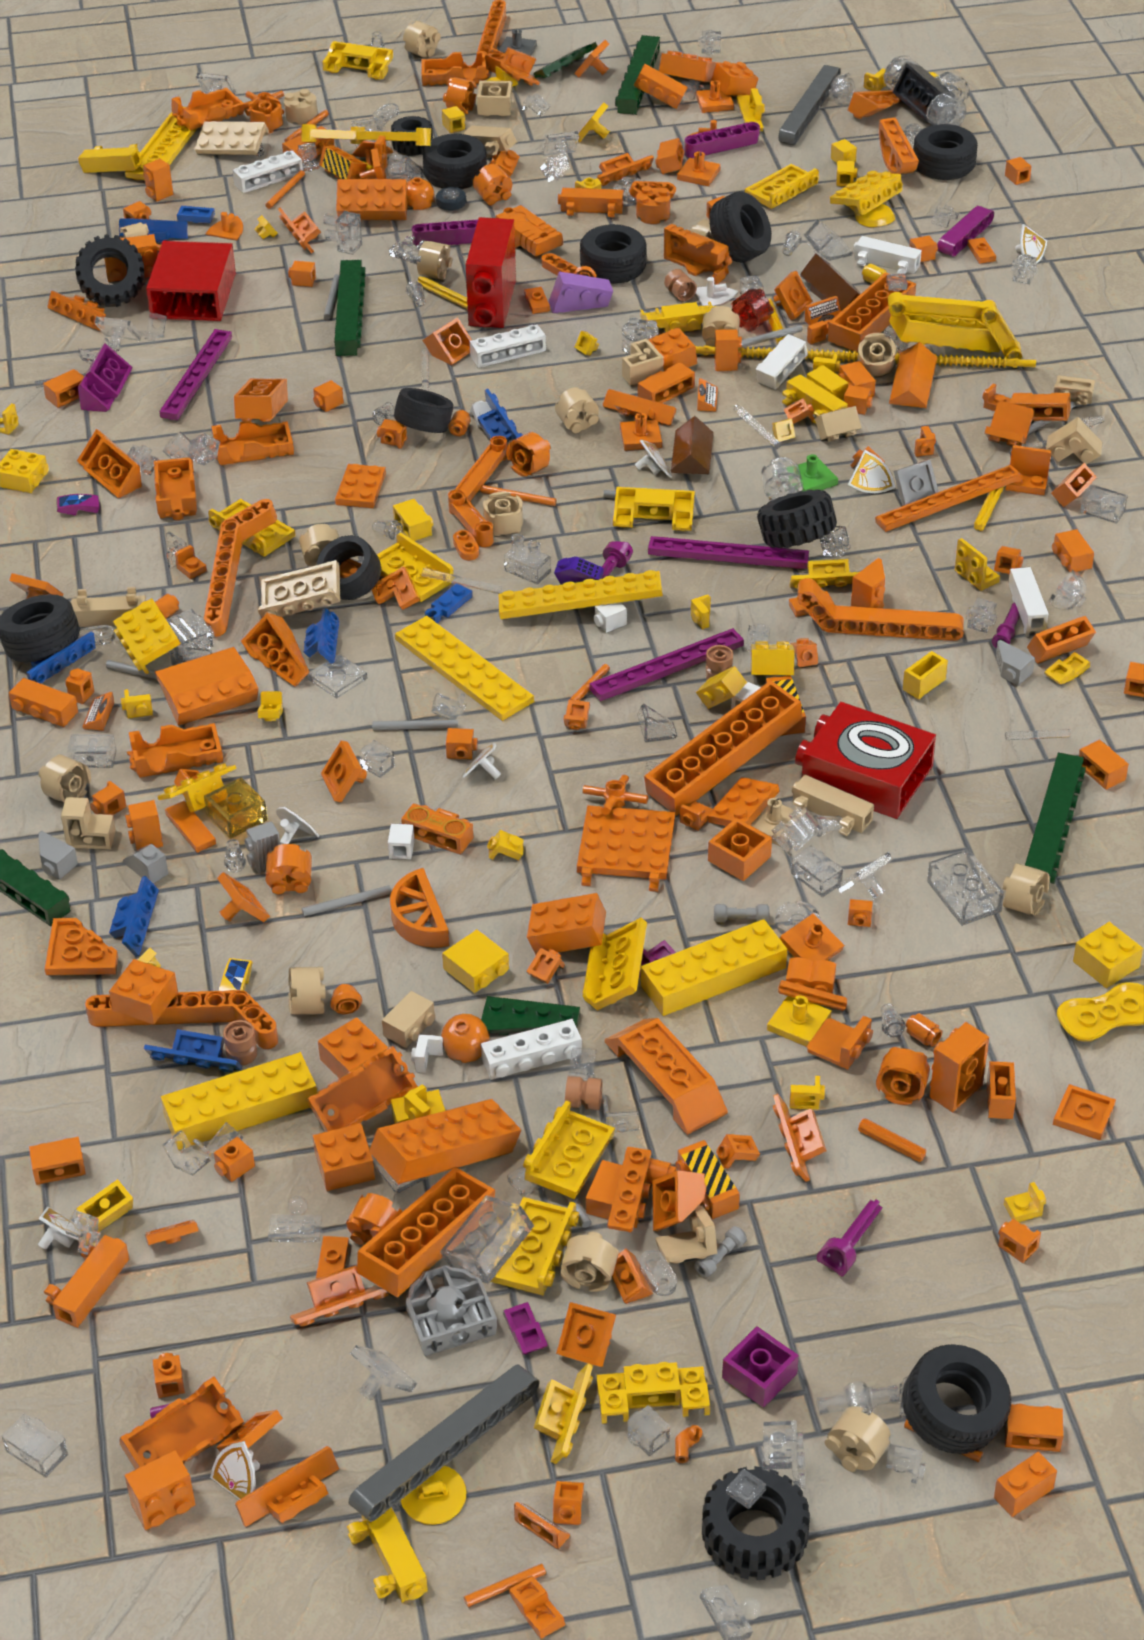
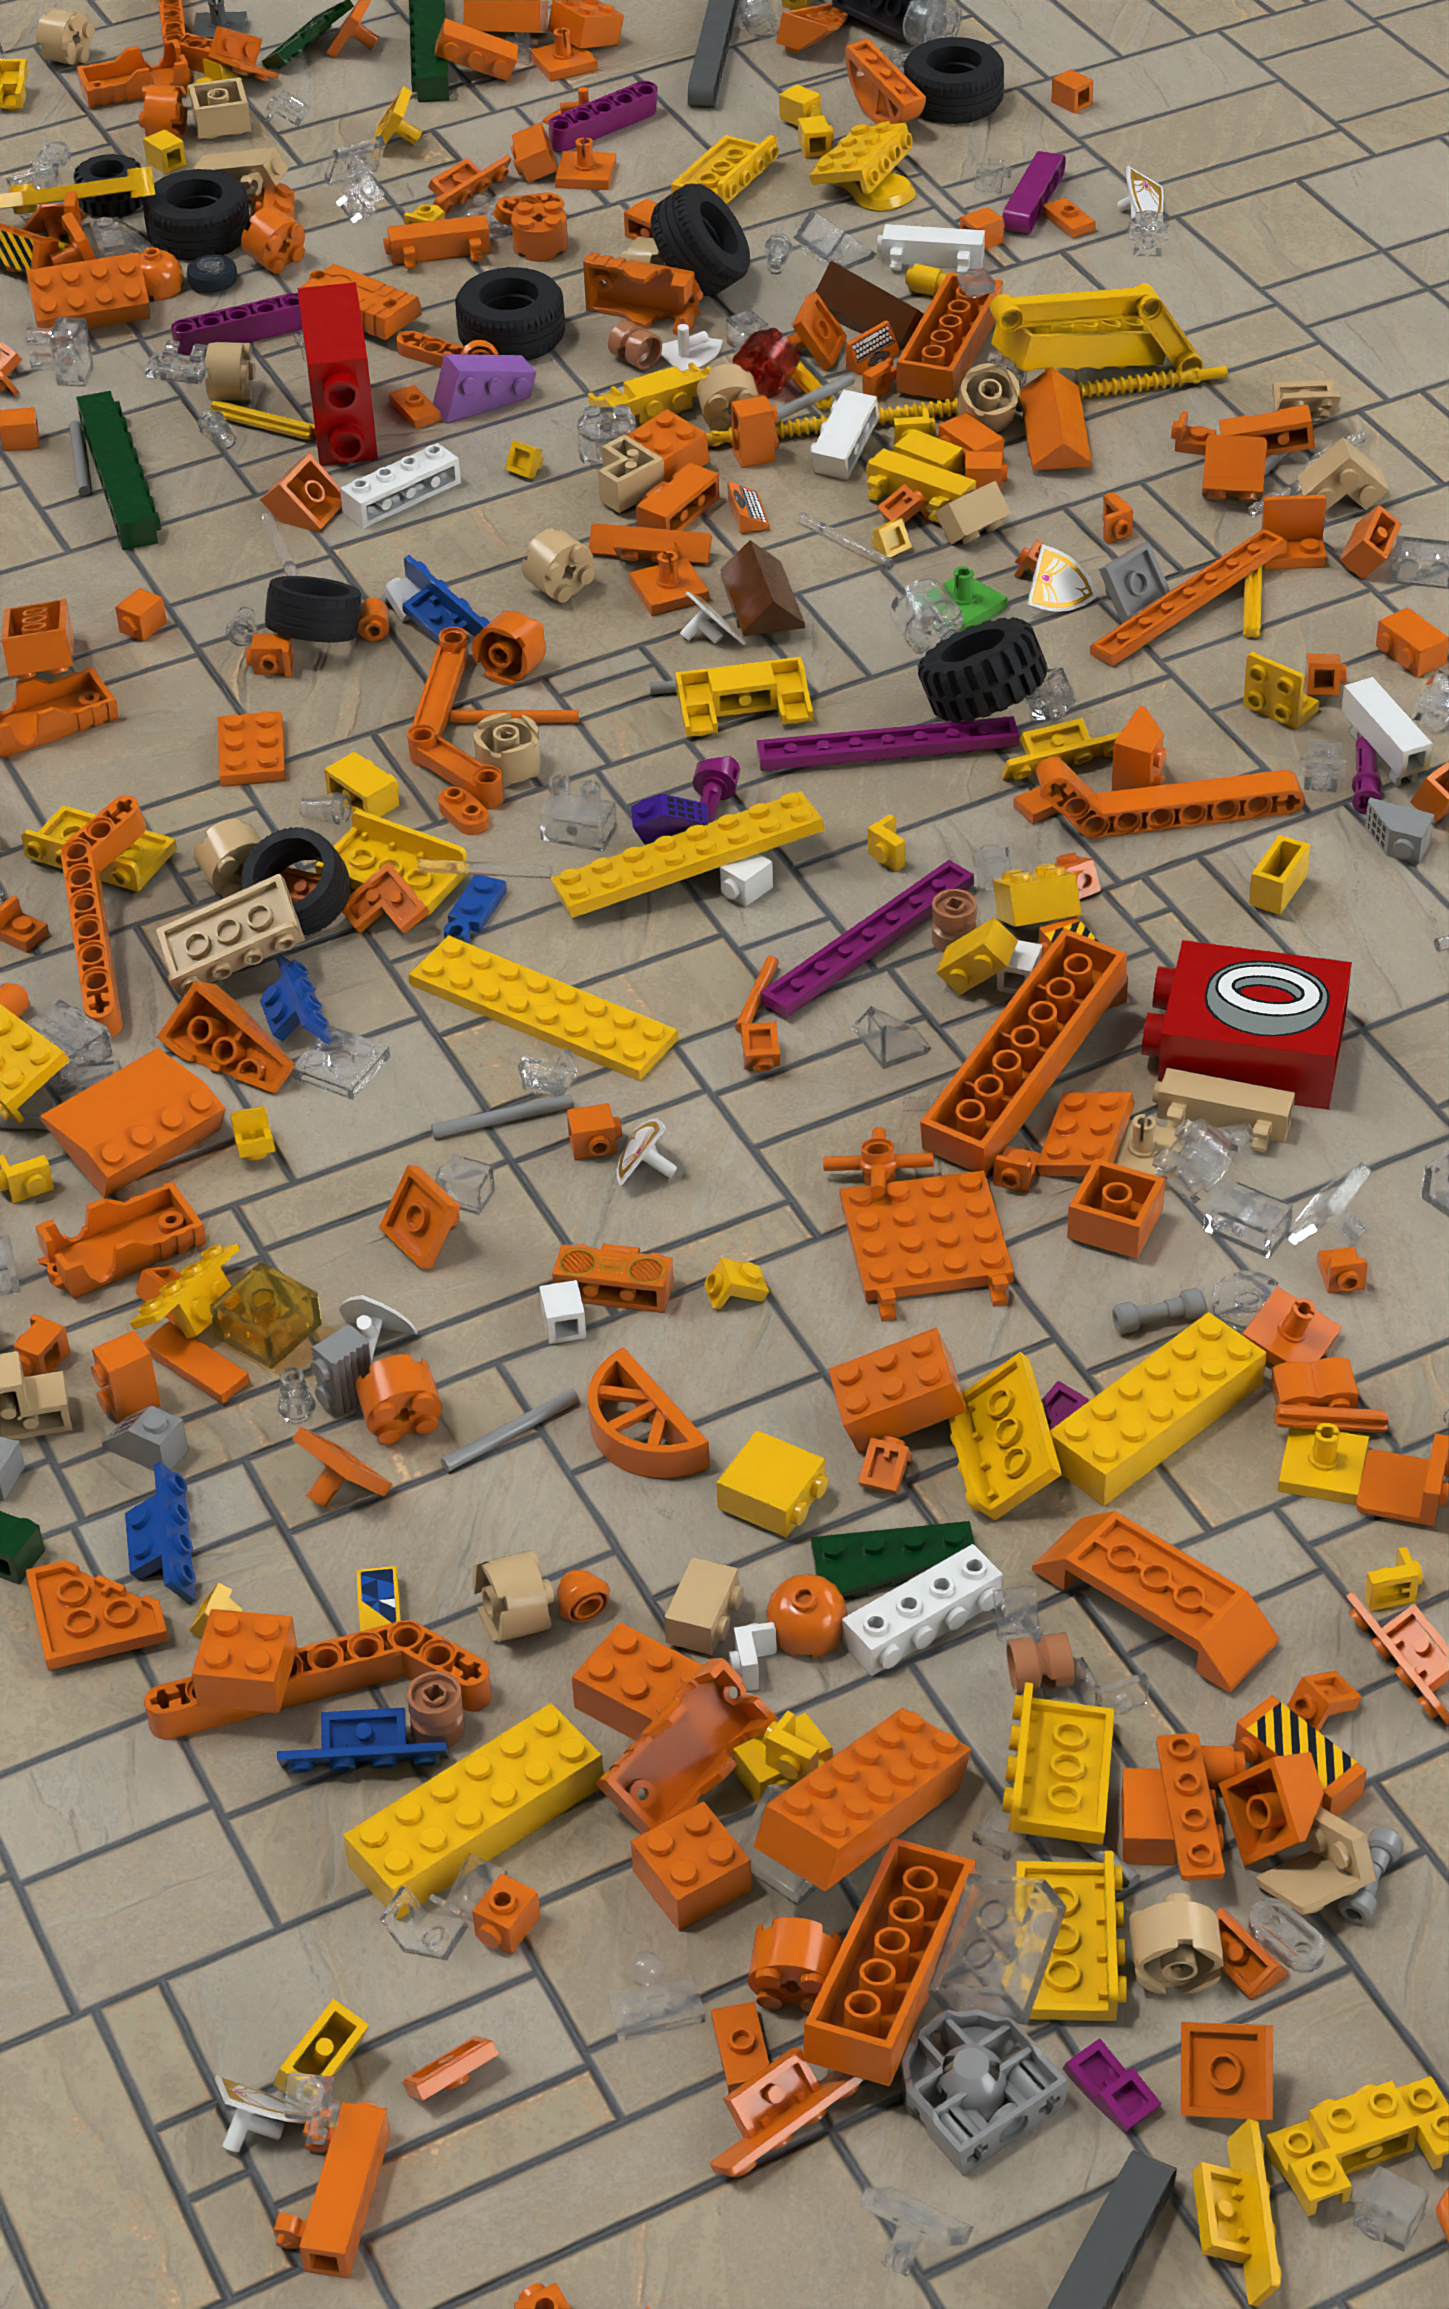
camera: 15 degrees left, 0 degrees up
orange brick [29,1136,86,1185] -> none
yellow bracket [737,89,765,131] -> none

